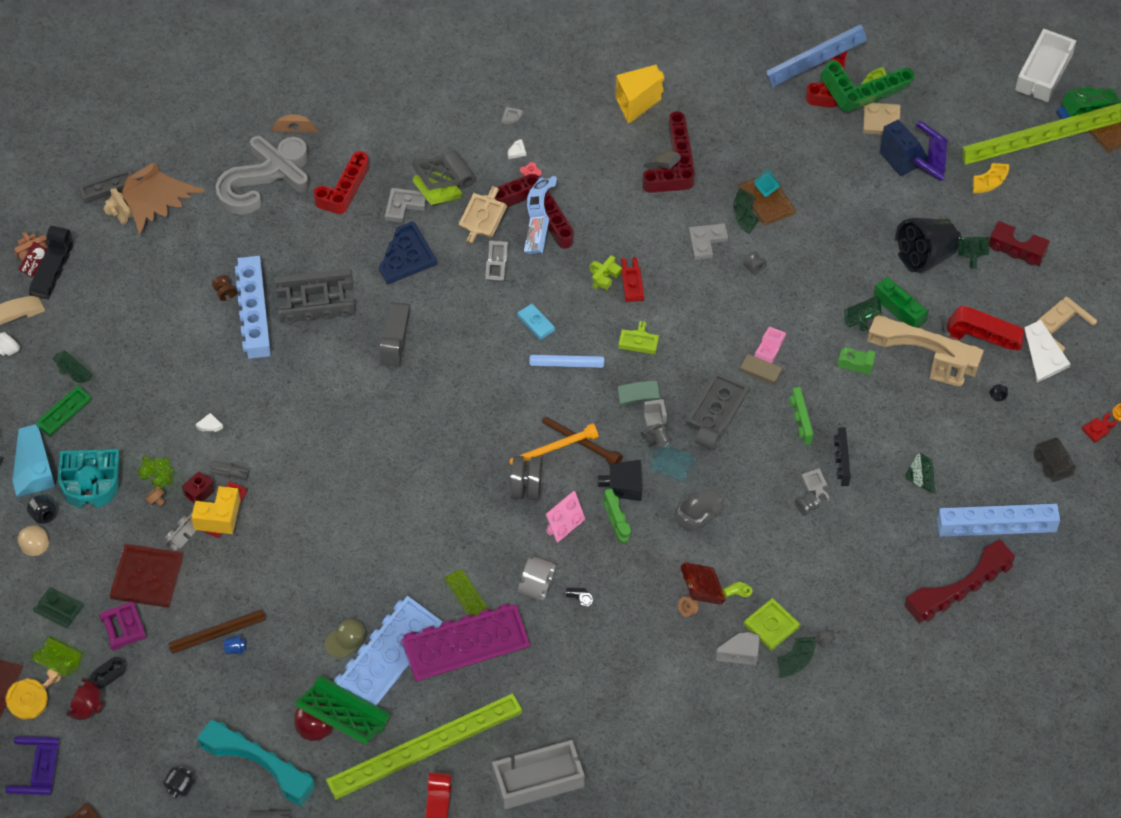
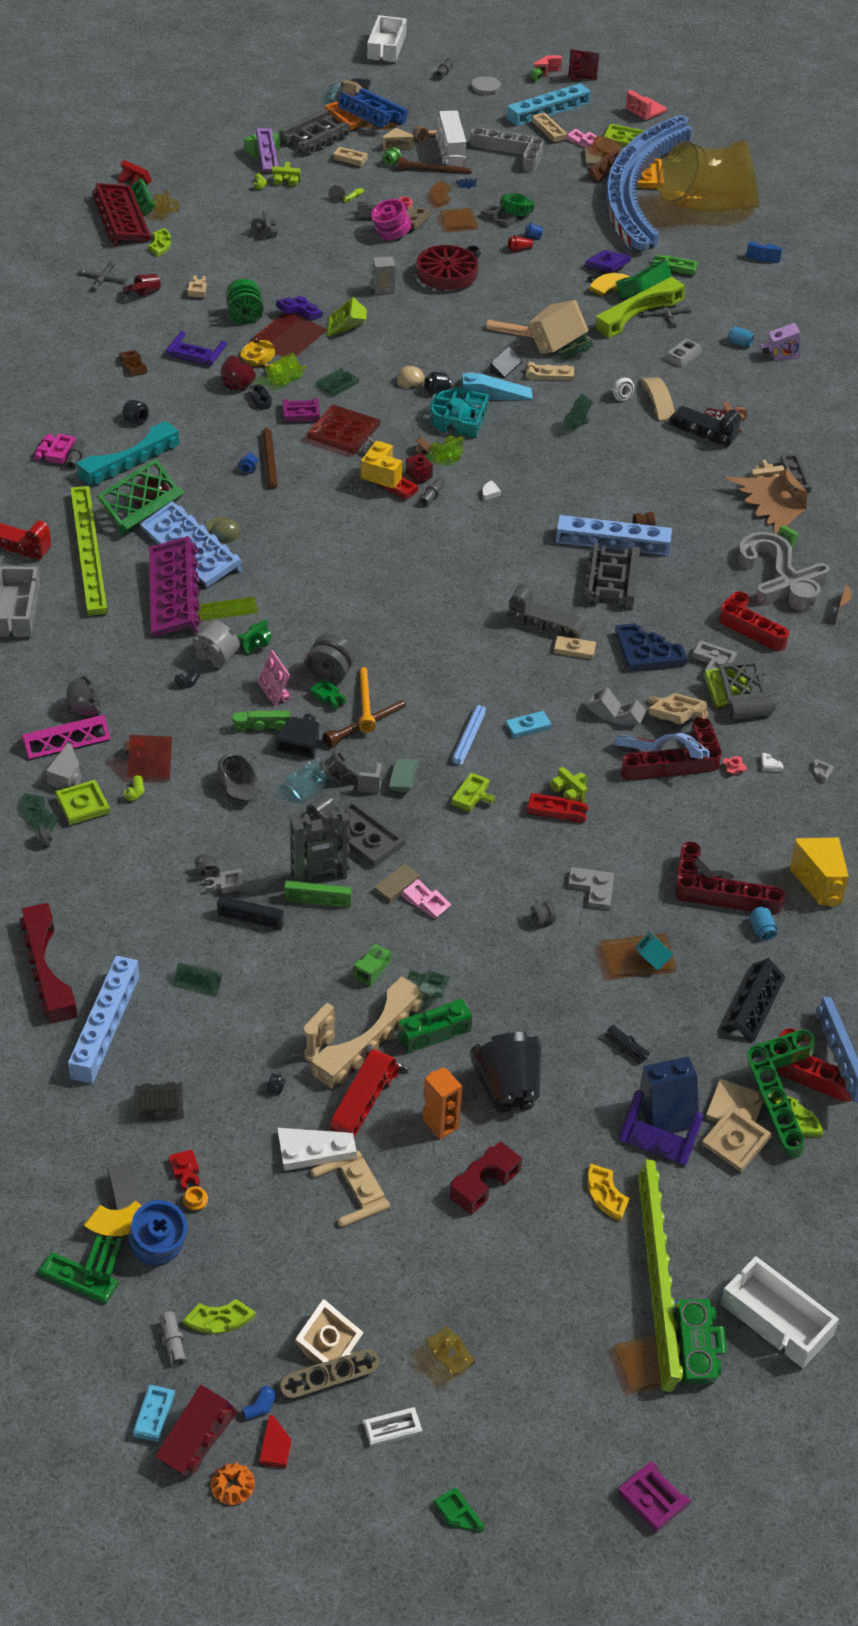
camera: 105 degrees right, 10 degrees down
green plate [36,385,91,437] -> none
clear green tile [733,188,760,234] -> none
clear green plate [958,237,989,268] -> none
none -> dark pink fence [21,715,110,759]
none -> dark grey cylinder [64,675,102,718]
none -> green hips [237,620,273,655]
none -> dark grey fence [289,805,351,883]
none -> green plate [310,679,346,710]
none -> orange piece [422,1067,462,1139]
none -> tan plate [554,636,596,660]
none -> black pin [605,1025,650,1064]
none -> tan plate [702,1106,771,1173]
none -> black fence [721,958,786,1042]
none -> dark azure brick [749,907,777,941]
none -> bright green tile [777,525,799,549]

